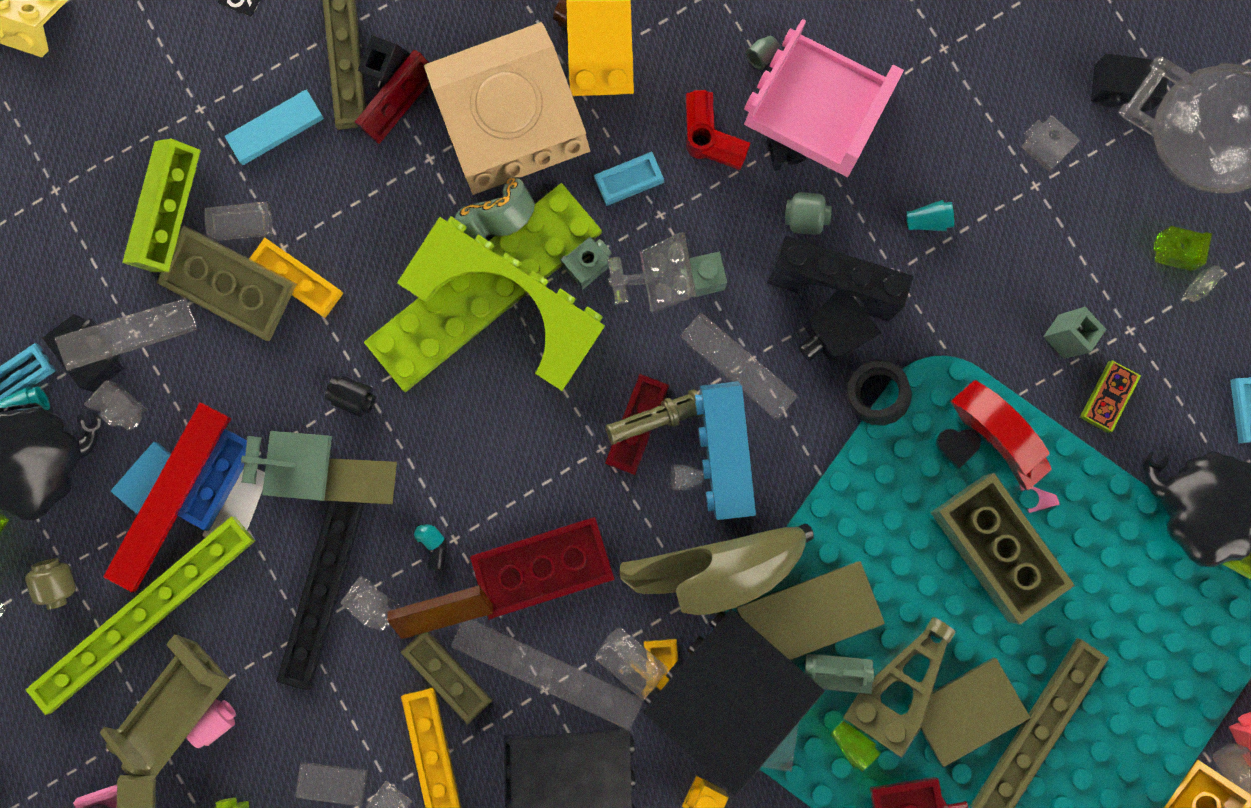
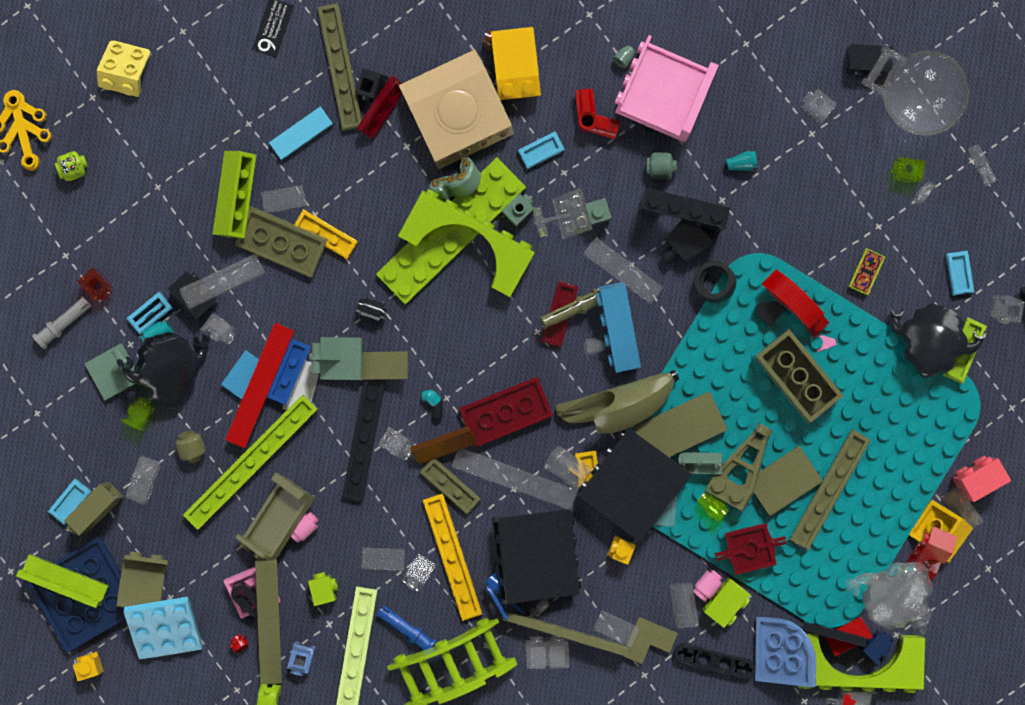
camera: 10 degrees left, 5 degrees up
sand green brick [1043,307,1106,359] -> none

